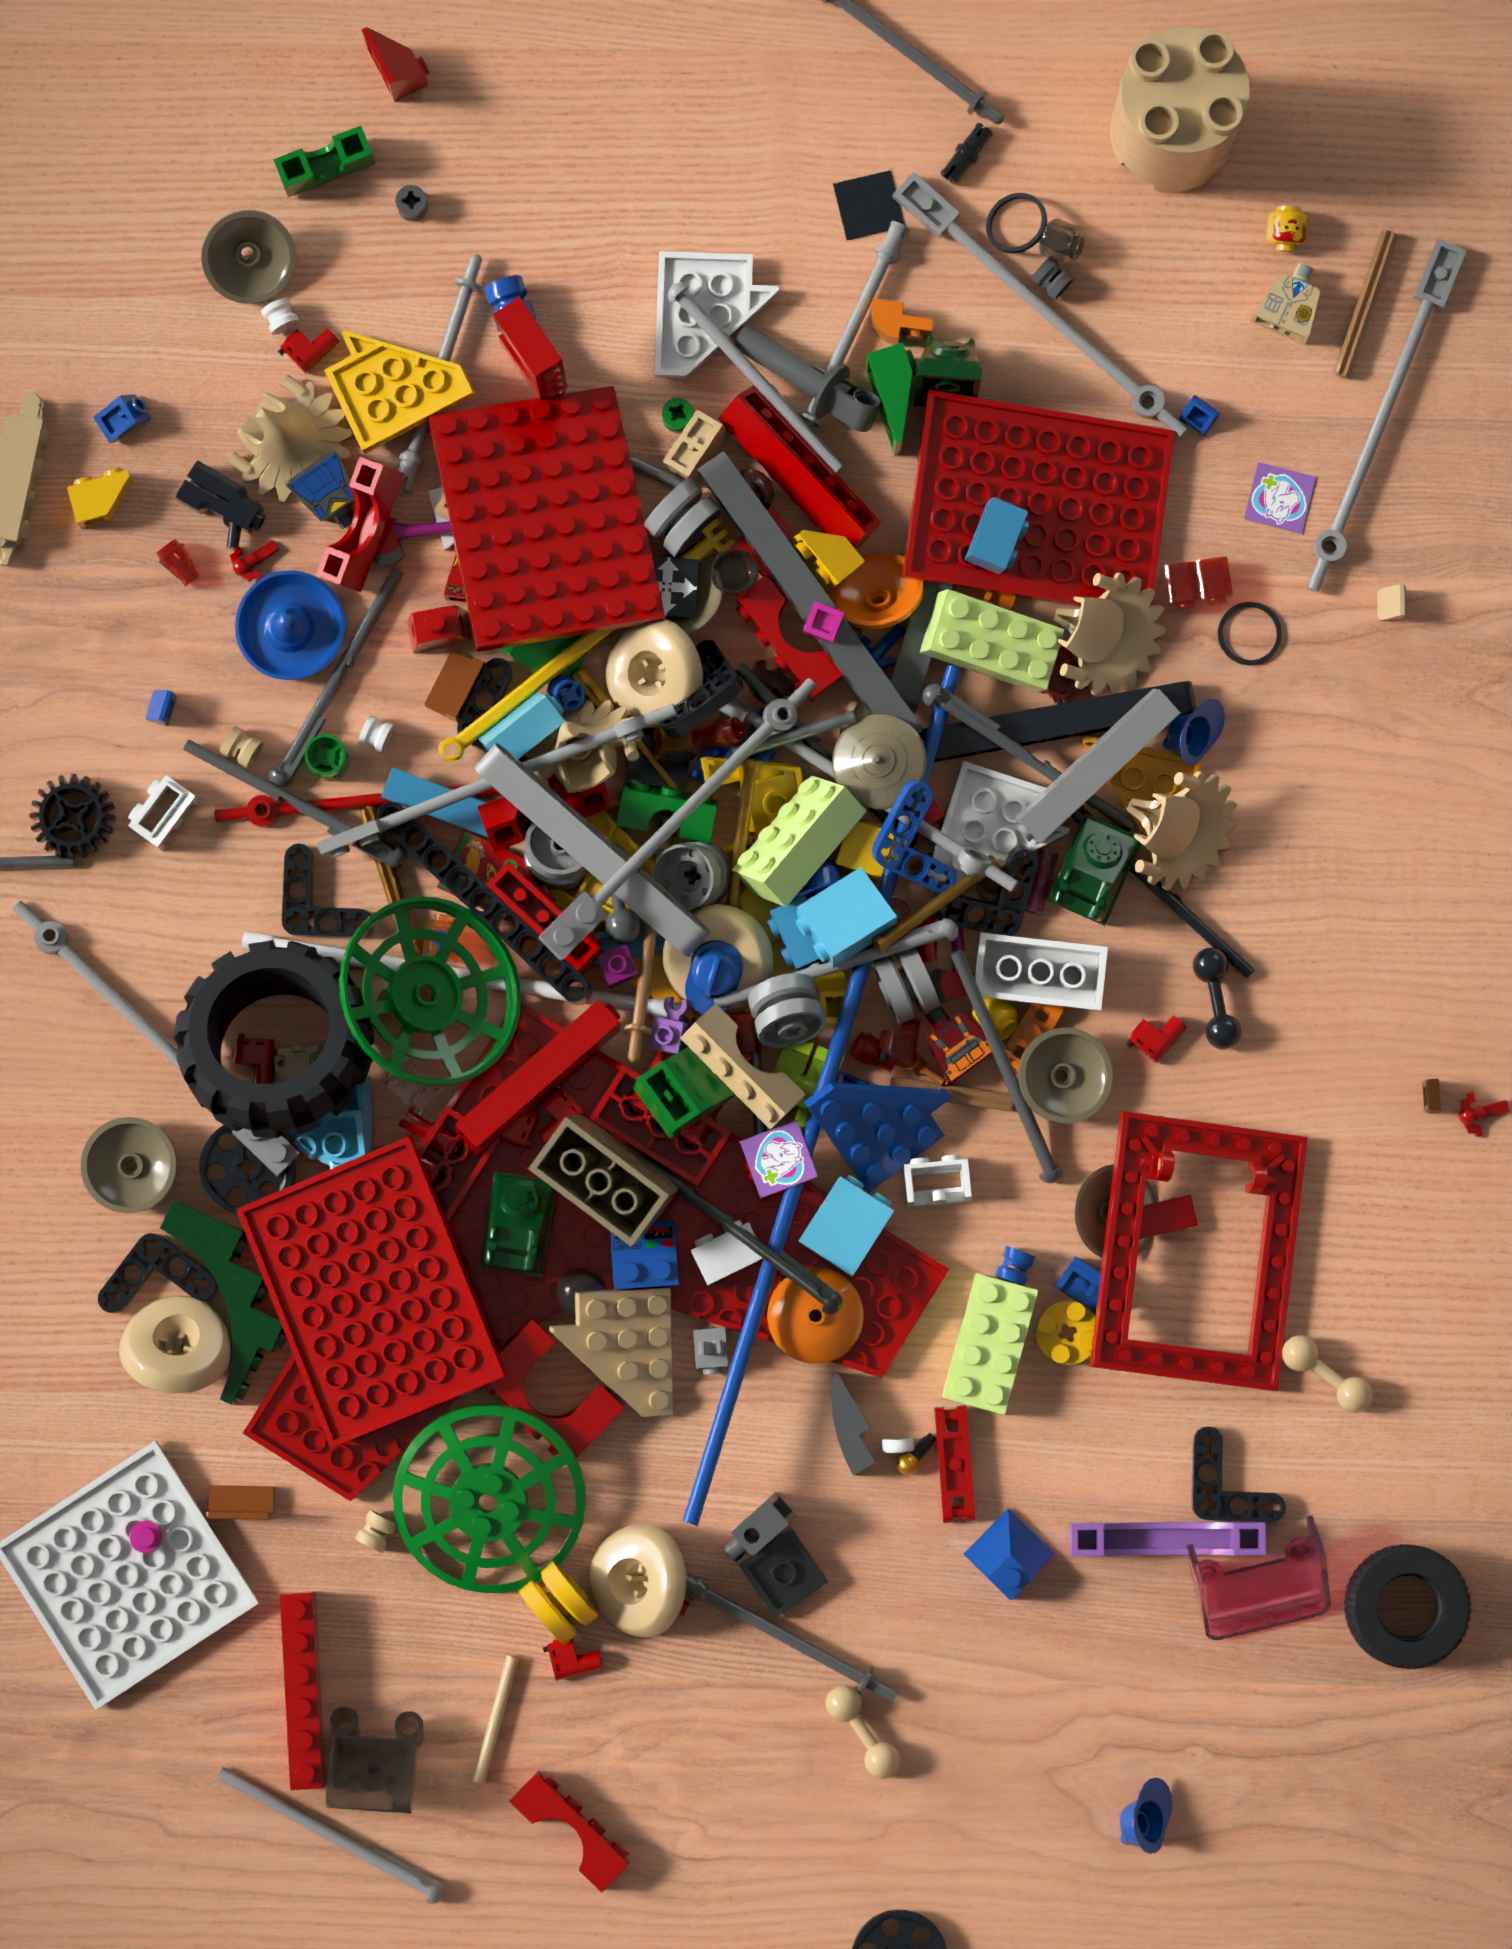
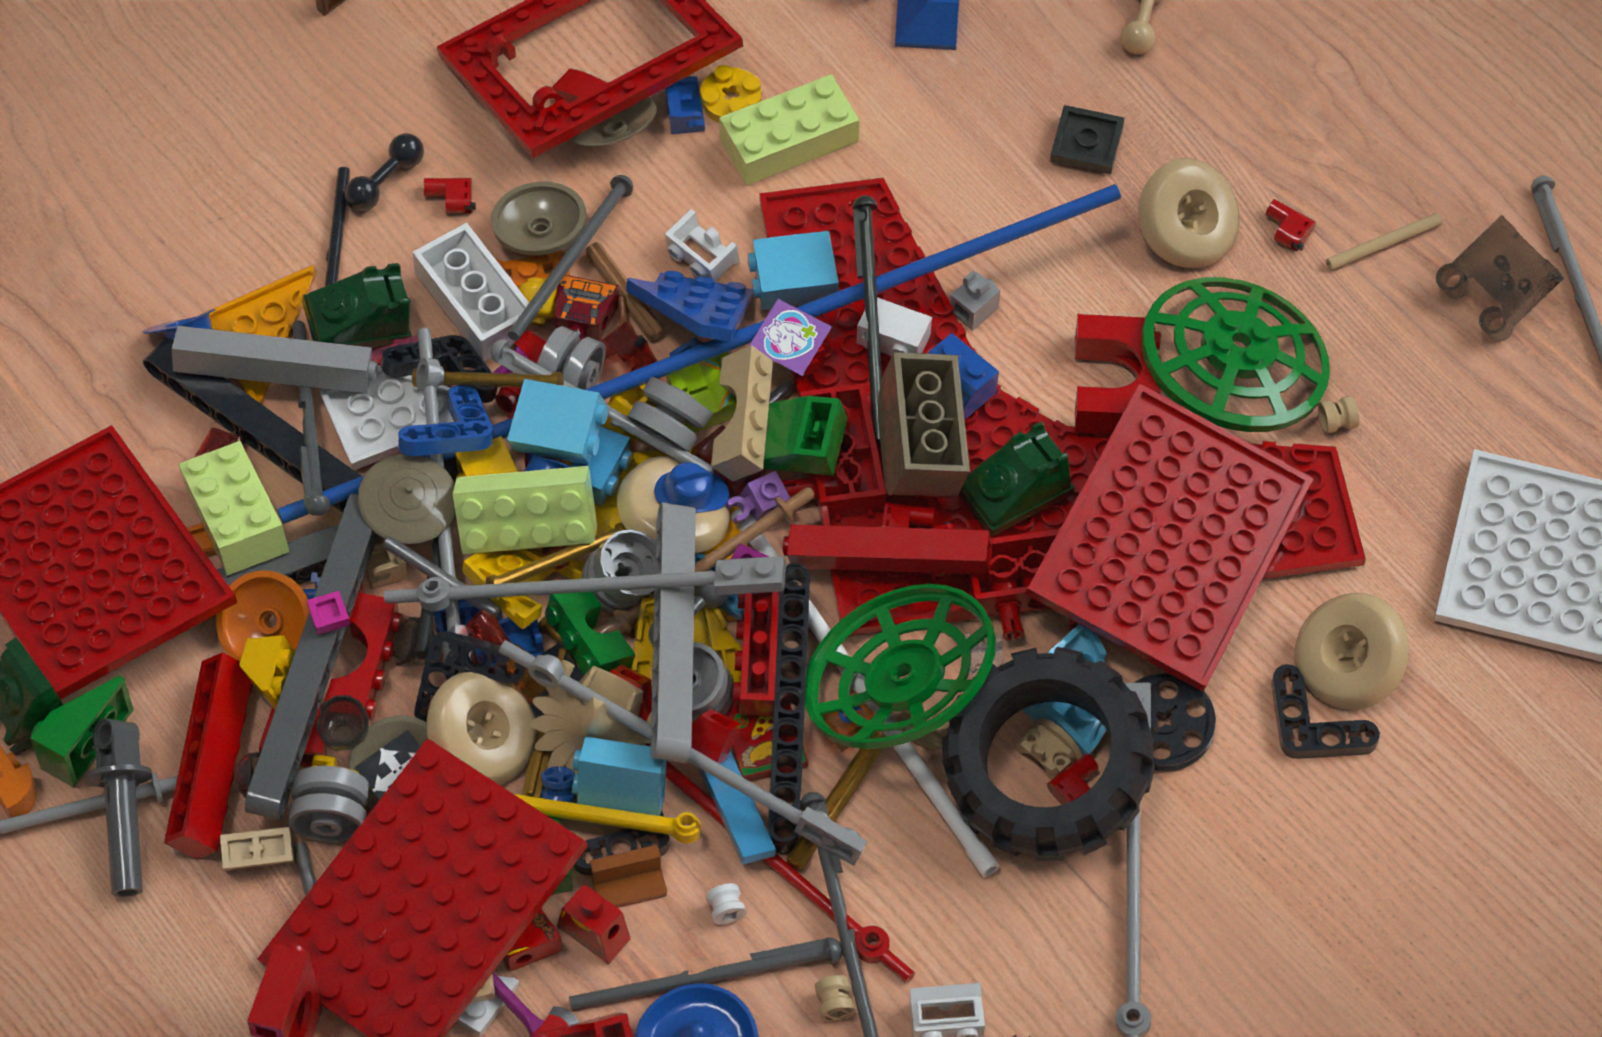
camera: 135 degrees left, 25 degrees down
dark tan dish [81,1117,177,1213] -> none
dark pink plate [130,1521,162,1553] -> none
dark green arch [160,1199,287,1405] -> none
dark orange panel [206,1485,275,1519] -> none
red brick [280,1591,326,1791] -> none
black beam [282,844,375,938] -> none
green wheel [304,734,349,781] -> none
red arch [509,1771,630,1893] -> none
yellow wheel [519,1562,599,1645] -> none
tan wing [550,1286,673,1417] -> none
clear smoke hair [555,1267,606,1317] -> none
white wing [655,251,779,378] -> none
green wheel [662,397,693,433] -> none
light grey bar [668,283,844,473] -> none
dark grey bar [685,1572,898,1702] -> none
dark grey torso [724,1492,797,1562] -> none
orange dish [767,1267,864,1364] -> none
dark grey slope [831,1373,876,1476] -> none
white tile [882,1438,914,1453] -> none
piece [896,1433,936,1475] -> none
red plate [934,1405,975,1523] -> none
dark azure brick [965,497,1029,575] -> none
blue wheel [995,1246,1036,1287] -> none
tan piece [1053,572,1166,696] -> none
tan piece [1126,771,1237,891] -> none
clear red brick [1163,556,1233,611] -> none
black piece [1218,602,1282,665] -> none

